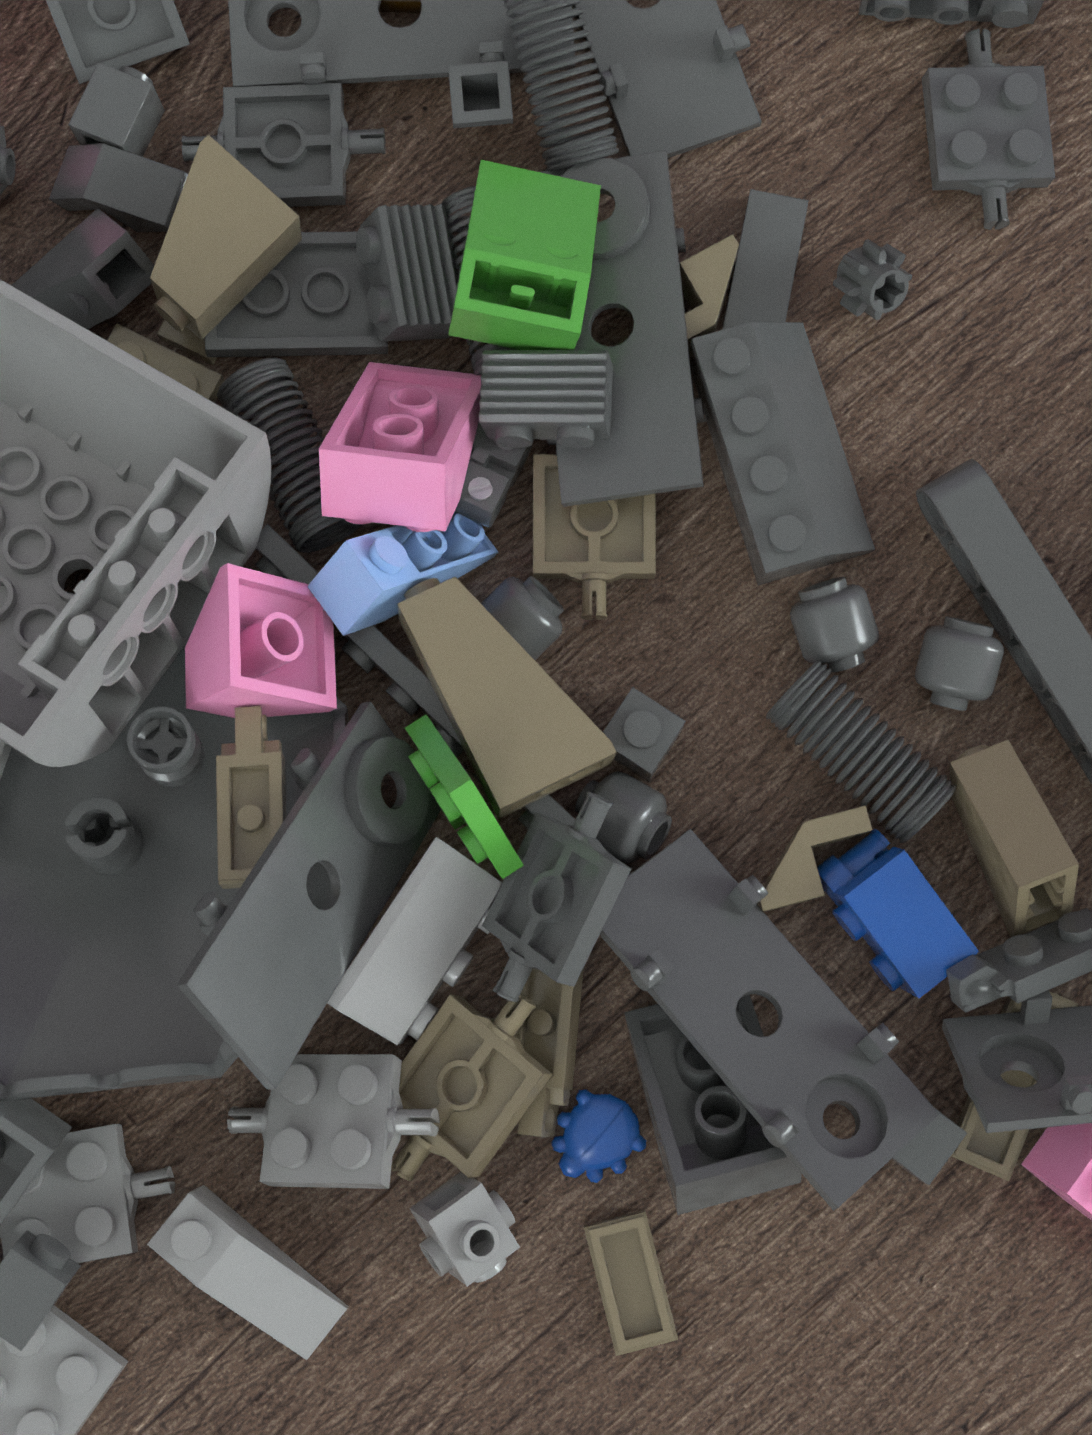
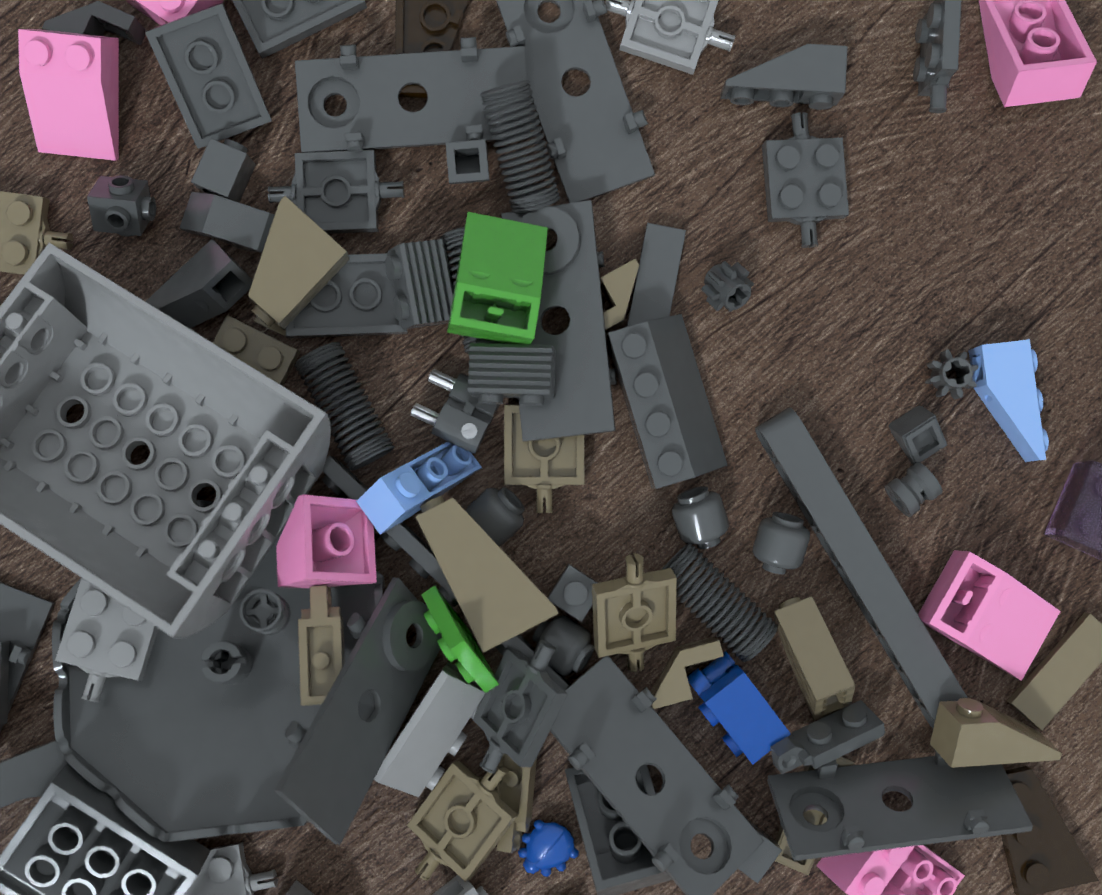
camera: 10 degrees left, 5 degrees up
light grey plate [227,1054,440,1189] -> none
bright pink slope [319,362,482,532] -> none
none -> dark tan plate [592,553,677,672]

